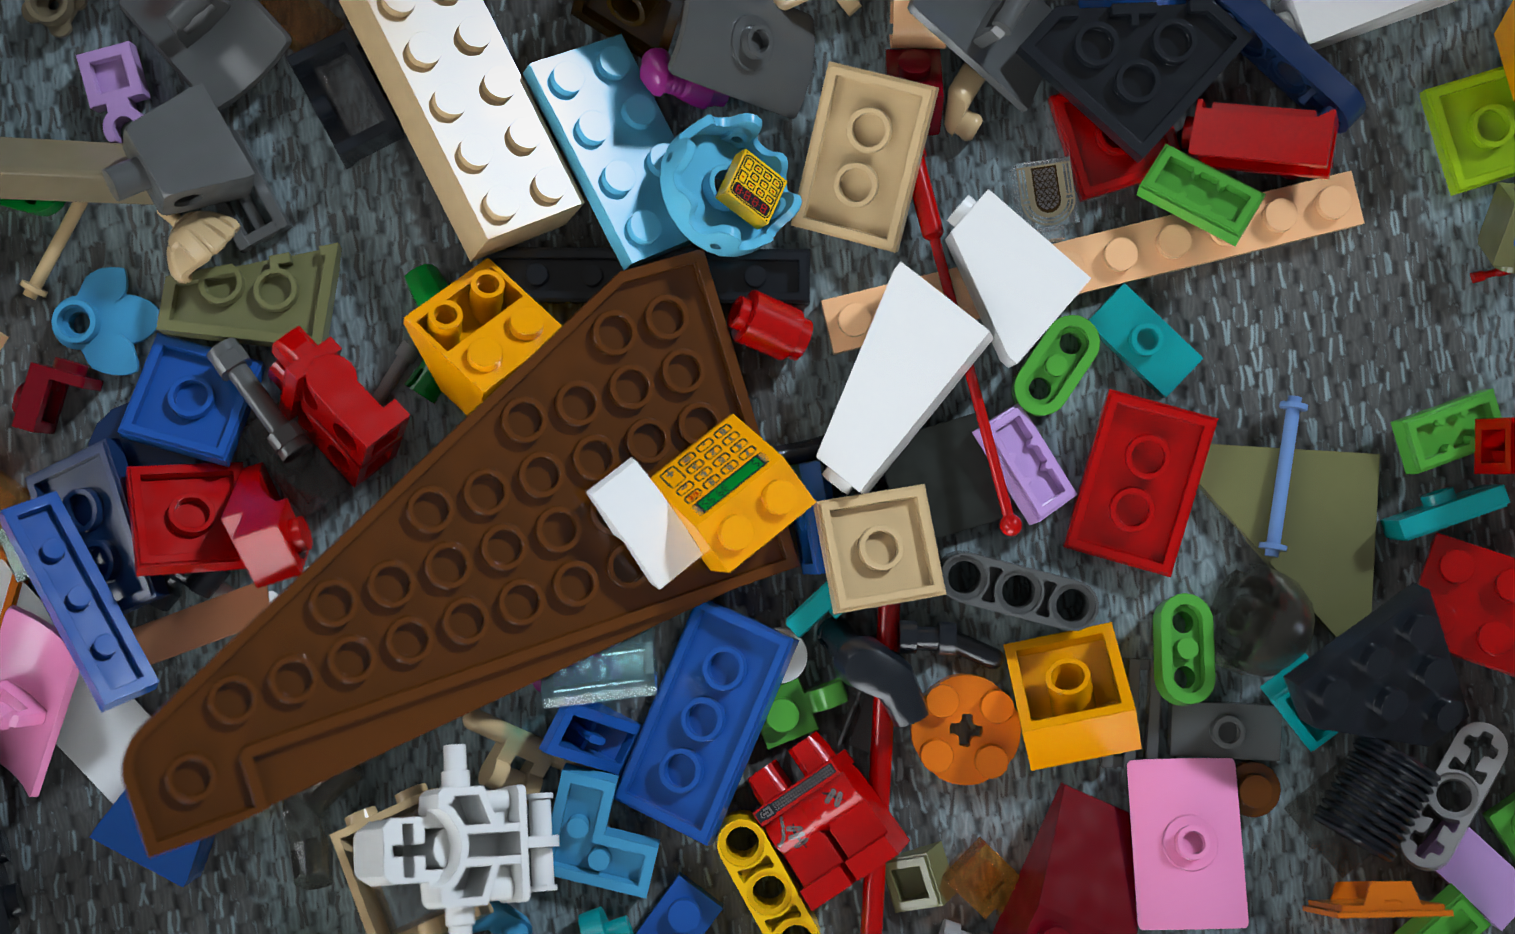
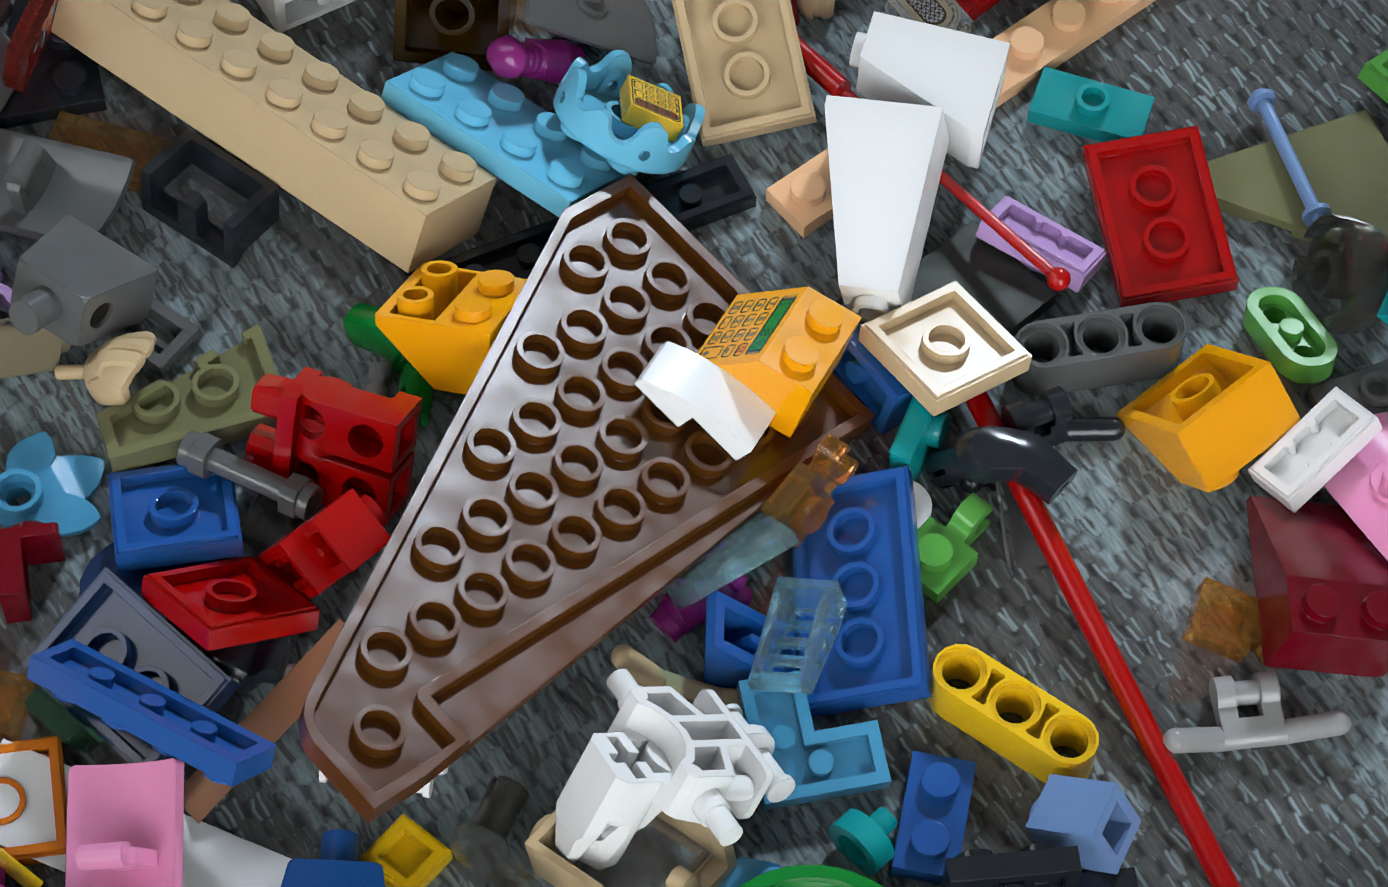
camera: 25 degrees left, 30 degrees down
red brick [727,290,813,361] -> none
red hips [747,731,911,911] -> none
olive slope [885,841,957,913] -> none
orange plate [910,673,1021,785] -> none
bright green plate [1011,315,1100,416] -> none
none -> clear light blue slope [747,577,847,695]
none -> clear orange plate [761,434,859,549]
none -> white plate [1248,387,1383,513]

